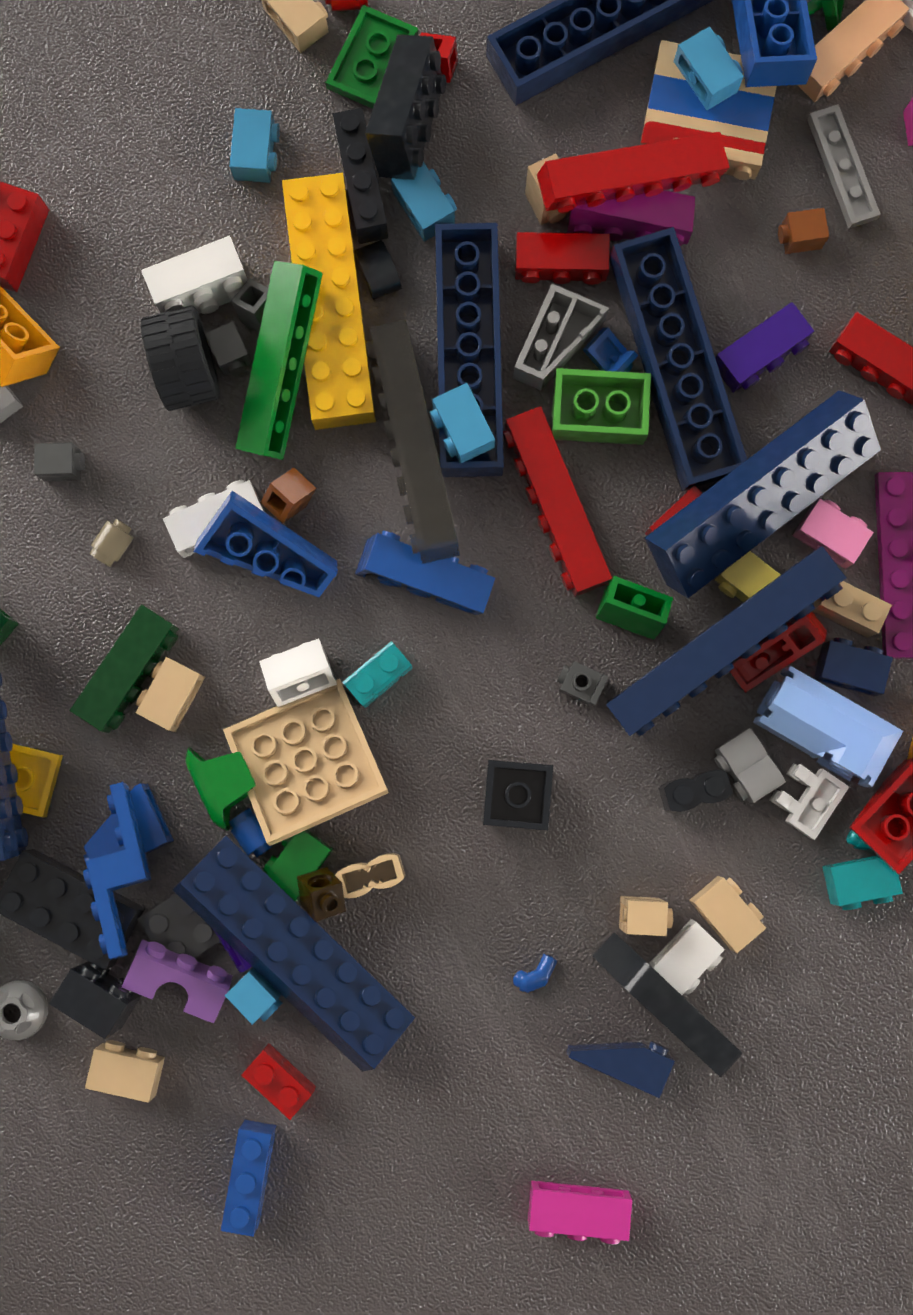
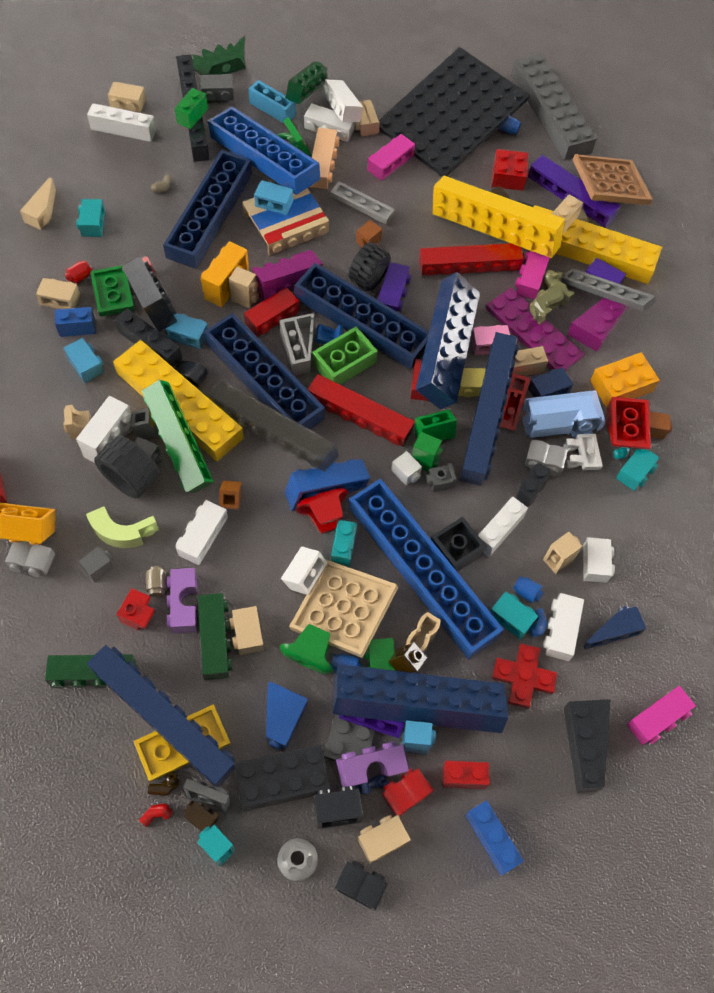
camera: 45 degrees left, 20 degrees down
blue bracket [83,782,152,959] -> none
blue wedge [193,490,338,597] -> none
dark azure brick [430,383,495,464] -> none
red brick [537,132,730,213] -> none
black beam [592,932,743,1077] -> none
tan brick [689,876,766,953] -> none
none -> blue brick [55,307,96,337]
none -> tan brick [63,405,92,439]
none -> yellowish green arch [86,507,159,548]
none -> red brick [116,588,155,630]
none -> medium lavender arch [167,568,197,633]
none -> light orange brick [201,241,249,308]
none -> red piece [296,488,348,534]
none -> black brick [334,860,388,911]
none -> black tyre [348,242,391,291]
none -> blue brick [349,478,504,660]
none -> dark blue arm [355,774,389,794]
none -> red brick [382,768,434,817]
none -> white brick [391,451,422,486]
none -> green brick [412,432,443,472]
none -> white brick [478,496,528,557]
none -> teal brick [490,591,538,640]
none -> red plate [492,643,557,709]
none -> blue brick [513,576,544,603]
none -> white brick [543,593,584,661]
none -> black wedge [564,699,611,793]

